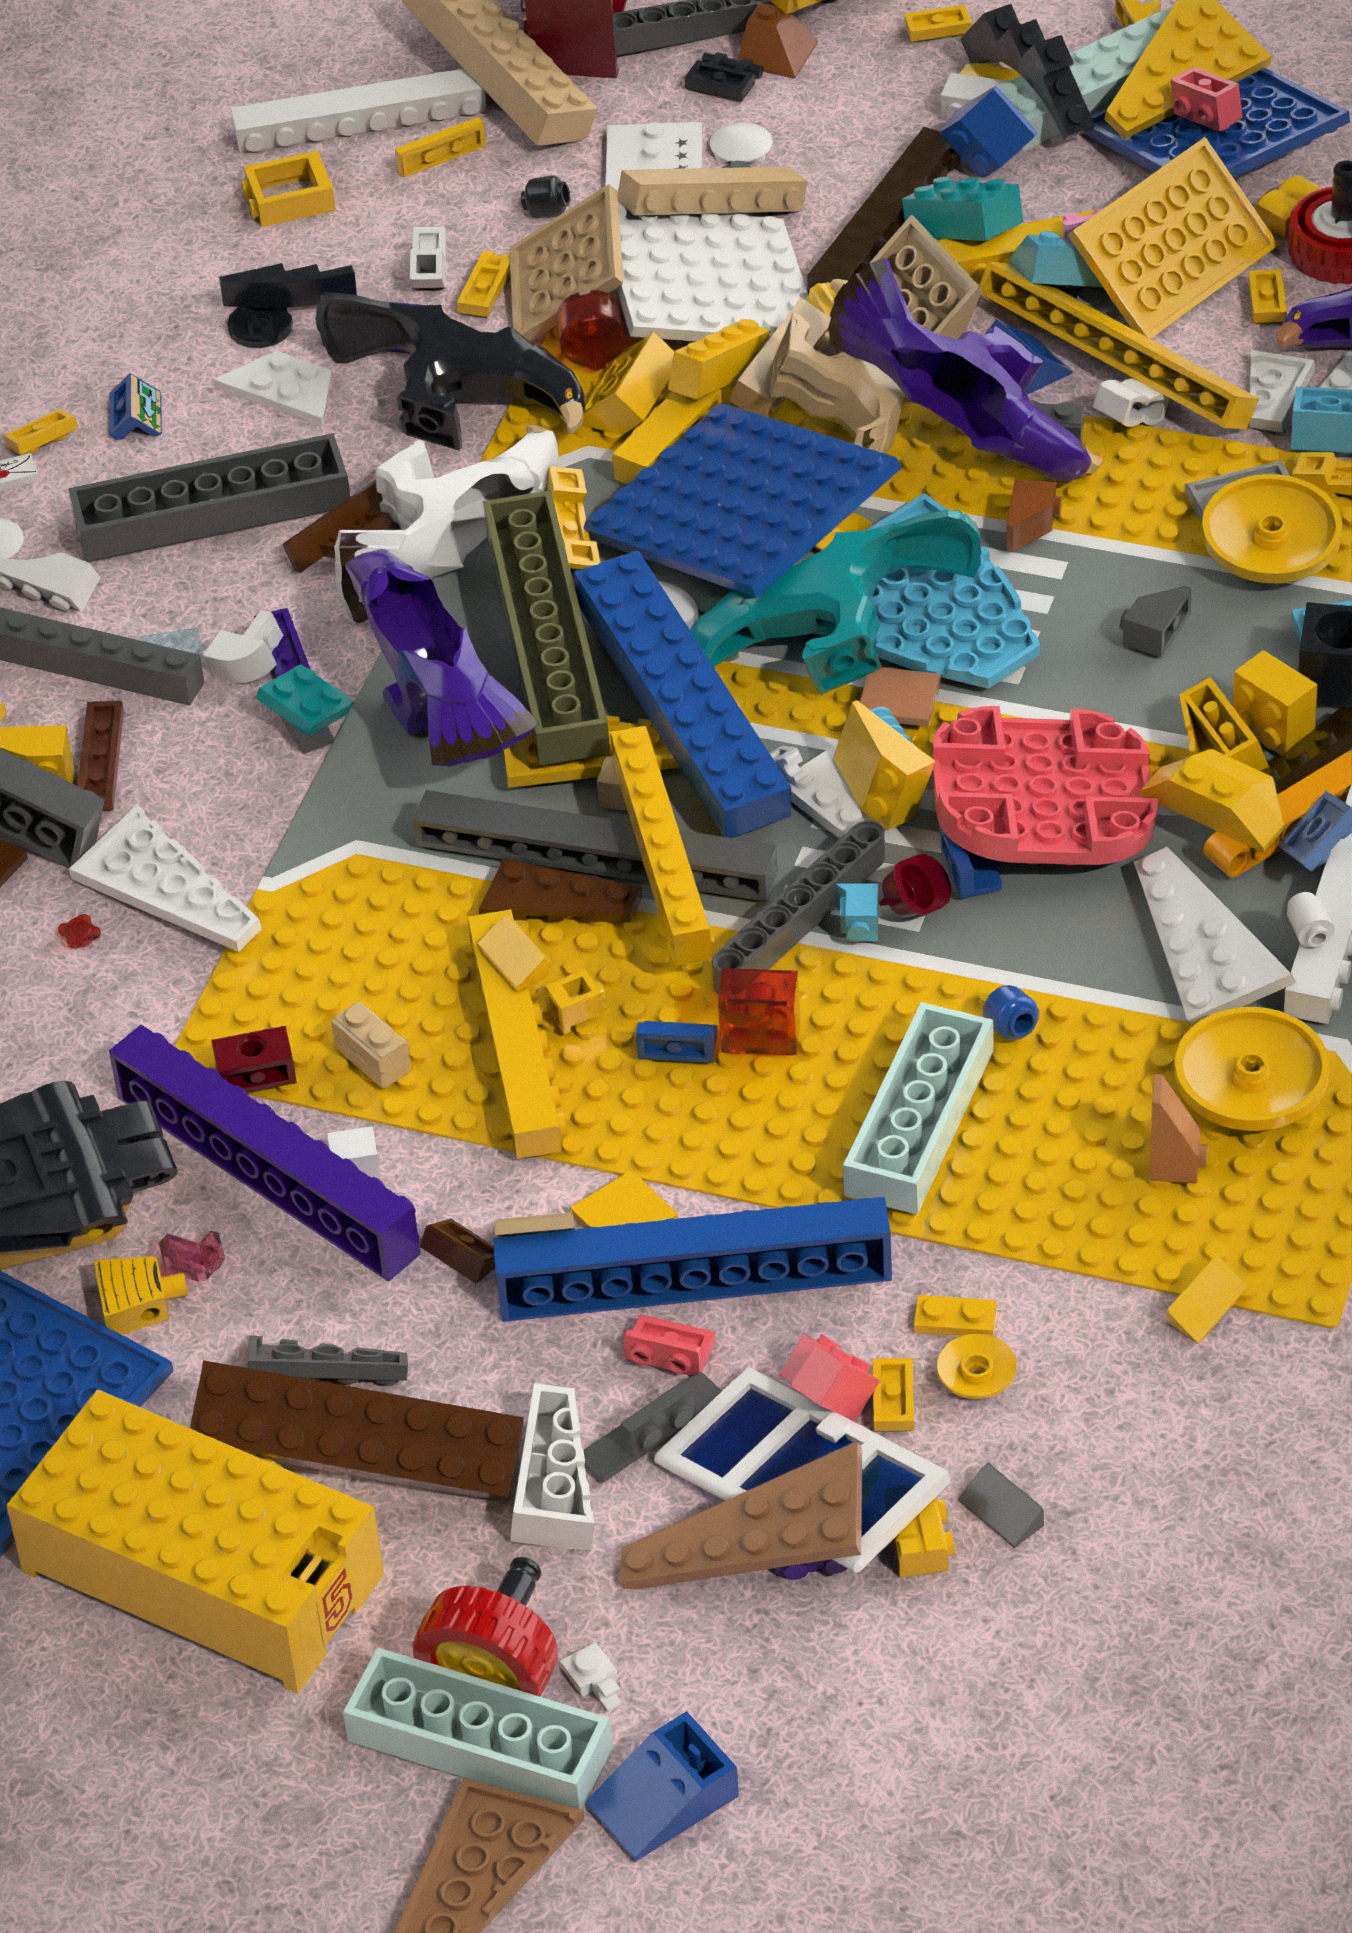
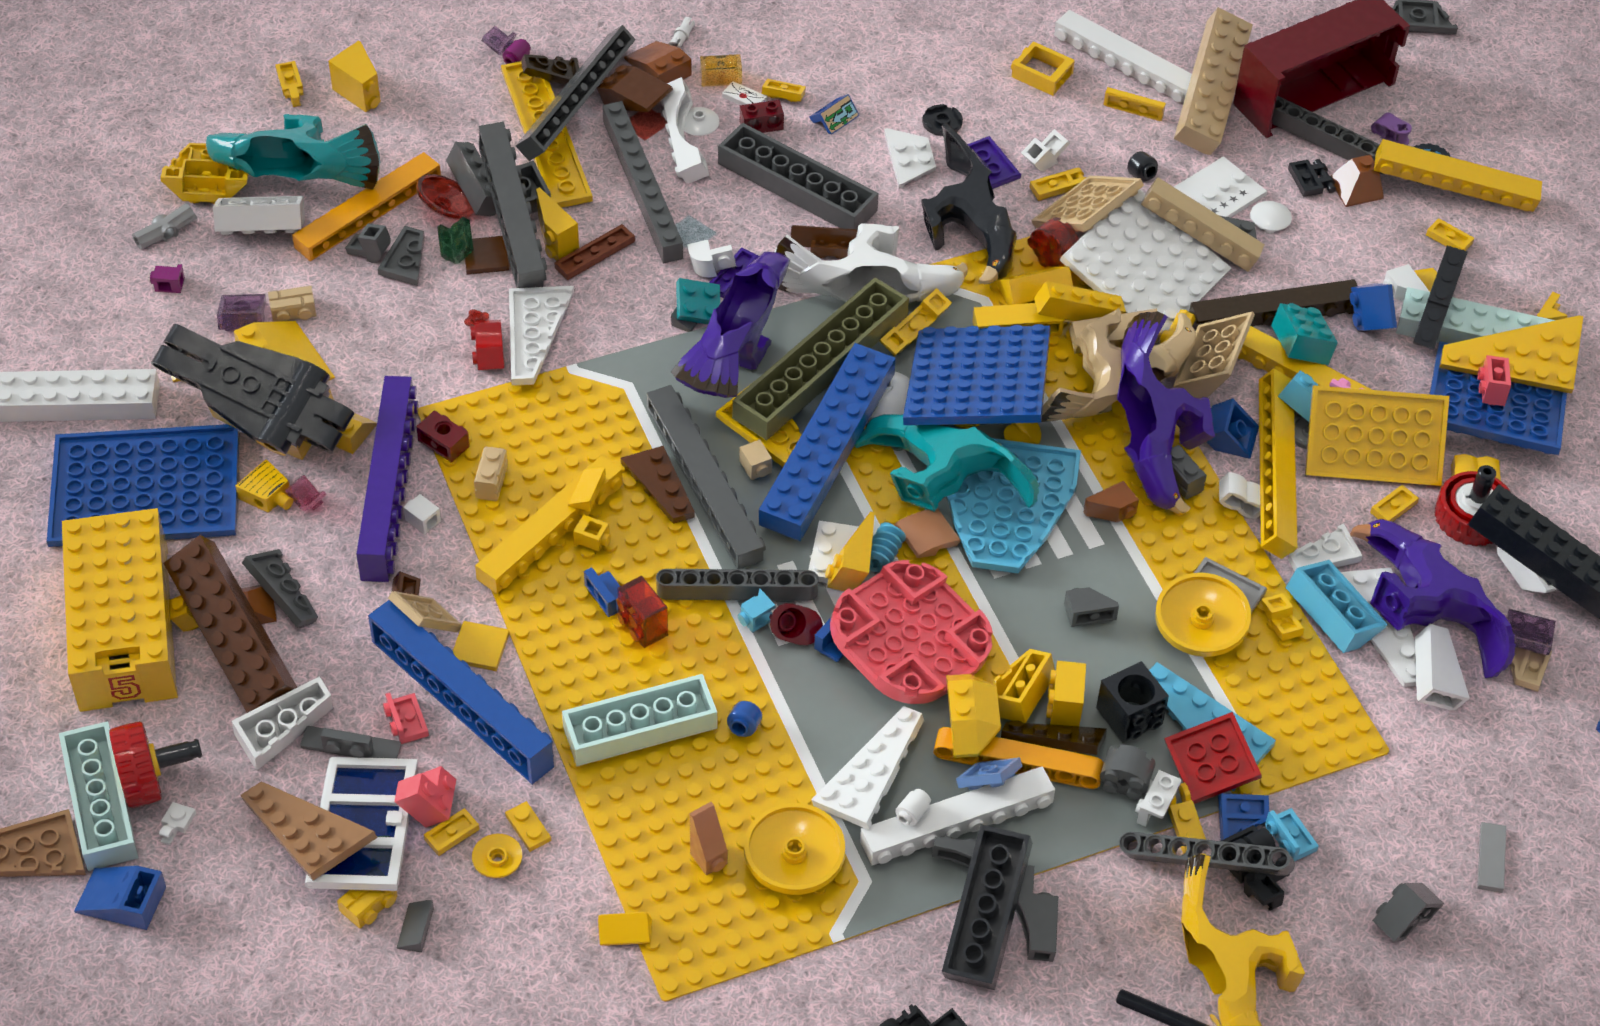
camera: 45 degrees right, 5 degrees up
black slope [219,263,357,308] -> none
yellow brick [610,725,712,967] -> none
white plate [769,745,808,783] -> none
none -> red brick [470,320,504,370]
none -> dark red brick [739,100,784,133]

